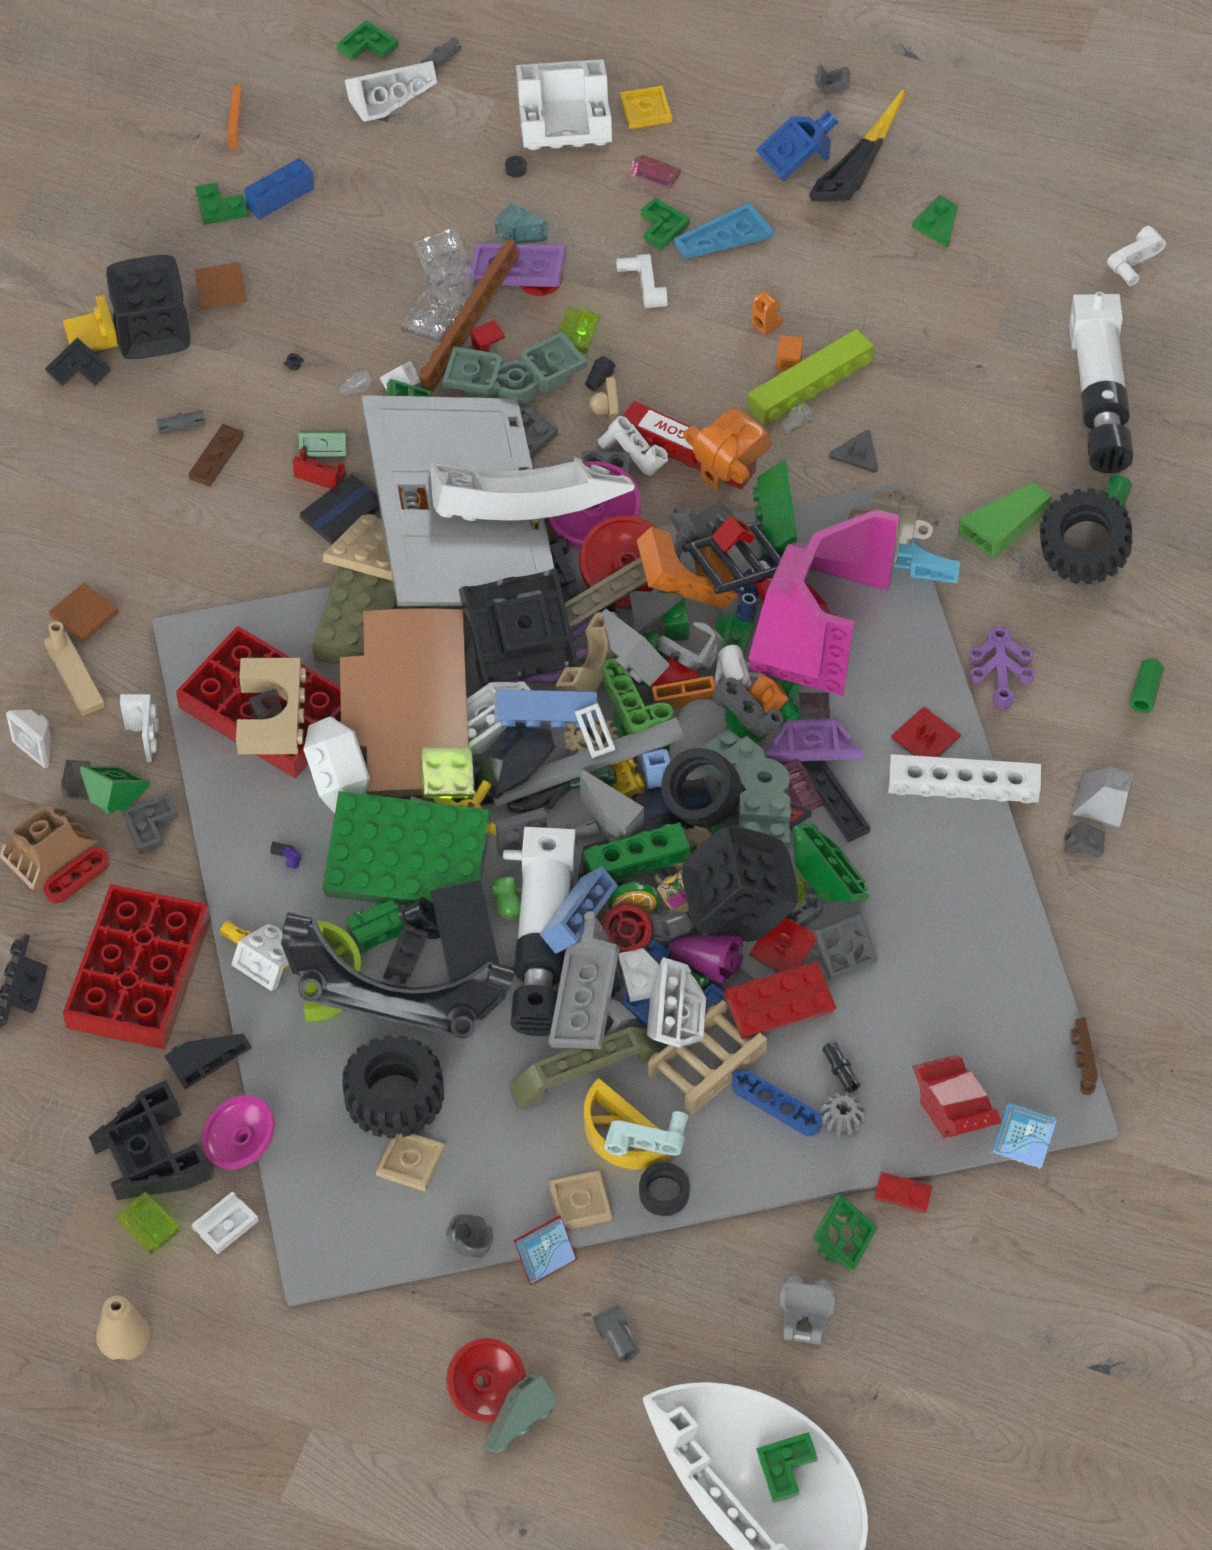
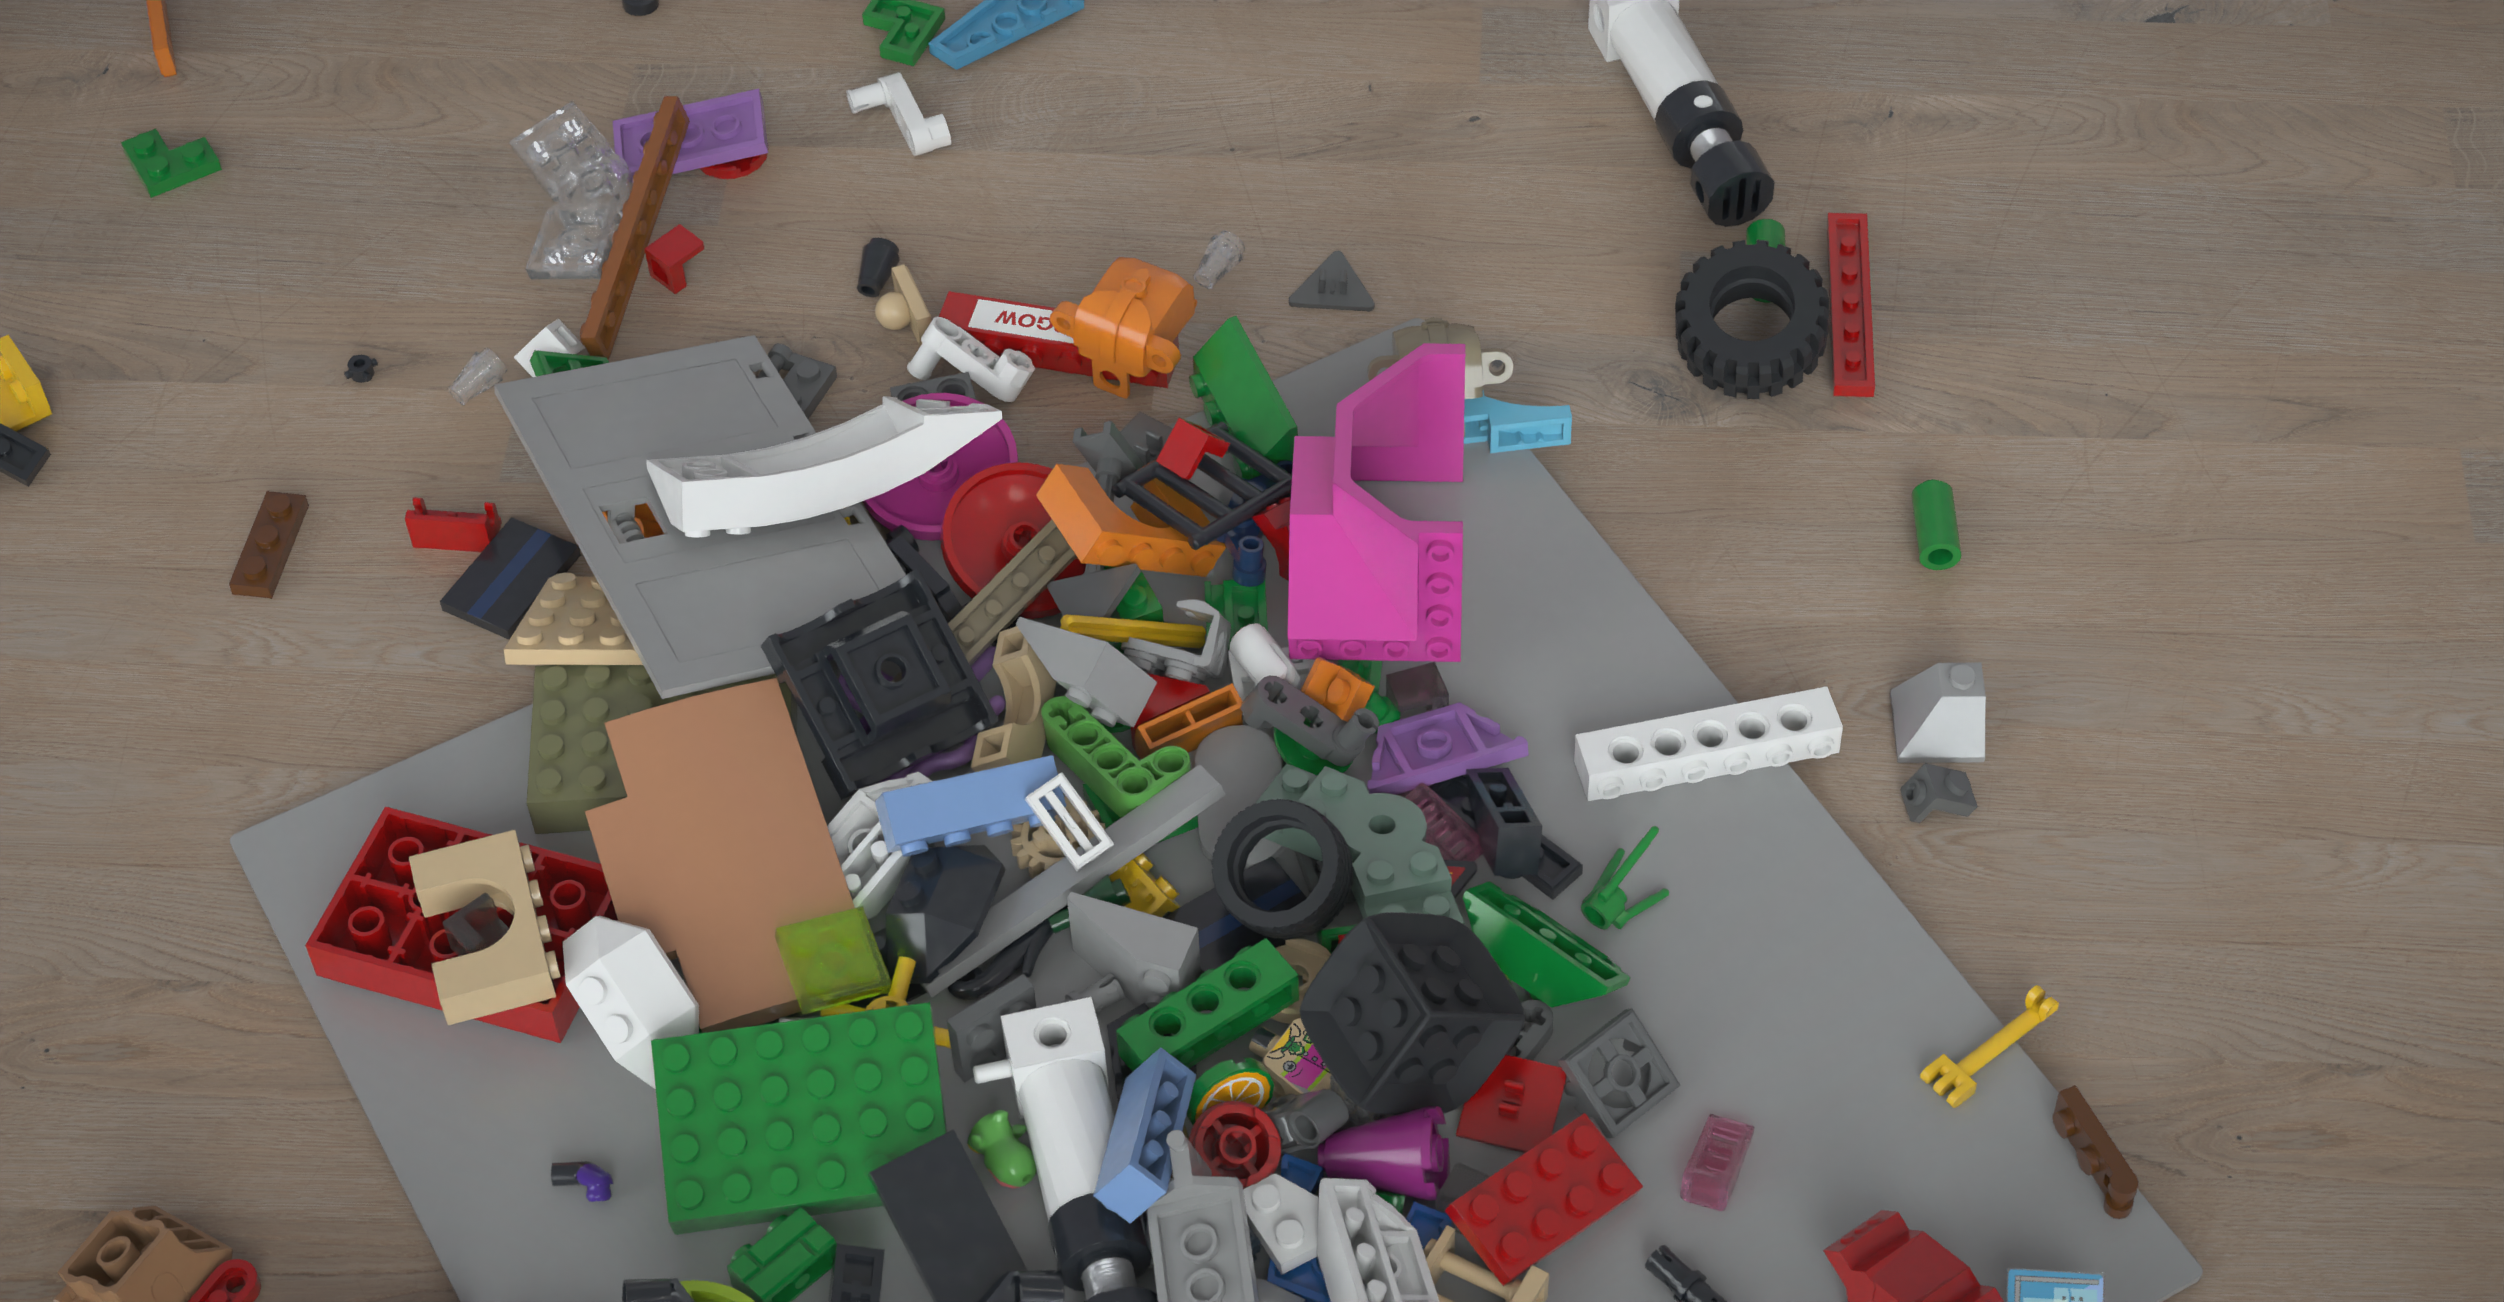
camera: 15 degrees left, 5 degrees down
white slope [6,710,51,769] -> none
tan piece [44,621,105,717] -> none
dark orange tile [49,583,118,643] -> none
clear smoke panel [61,760,91,800] -> none
green slope [80,766,150,813] -> none
black piece [106,255,190,359] -> none
white bracket [120,694,159,762] -> none
dark grey plate [122,793,178,854] -> none
dark grey pin [156,410,205,434] -> none
dark orange tile [194,263,247,309] -> none
blue brick [244,158,314,220] -> none
panel [299,430,347,457] -> none
black piece [399,897,440,939] -> none
sand green plate [442,331,587,405] -> none
clear light blue slope [495,203,548,244] -> none
clear neon green plate [558,307,600,354] -> none
light blue brick [639,748,670,789] -> none
lime brick [747,329,874,425] -> none
orange leg [752,290,782,336] -> none
orange panel [776,335,803,372] -> none
red piece [891,707,961,757] -> none
bright green slope [958,483,1052,559] -> none
medium lavender plant [969,626,1035,710] -> none
none -> yellow axle [1060,614,1206,648]
none -> black slope [1465,768,1542,879]
none -> green plant [1581,826,1669,930]
none -> clear pink slope [1680,1114,1755,1211]
none -> red plate [1827,213,1875,397]
none -> yellow hinge [1920,985,2059,1108]

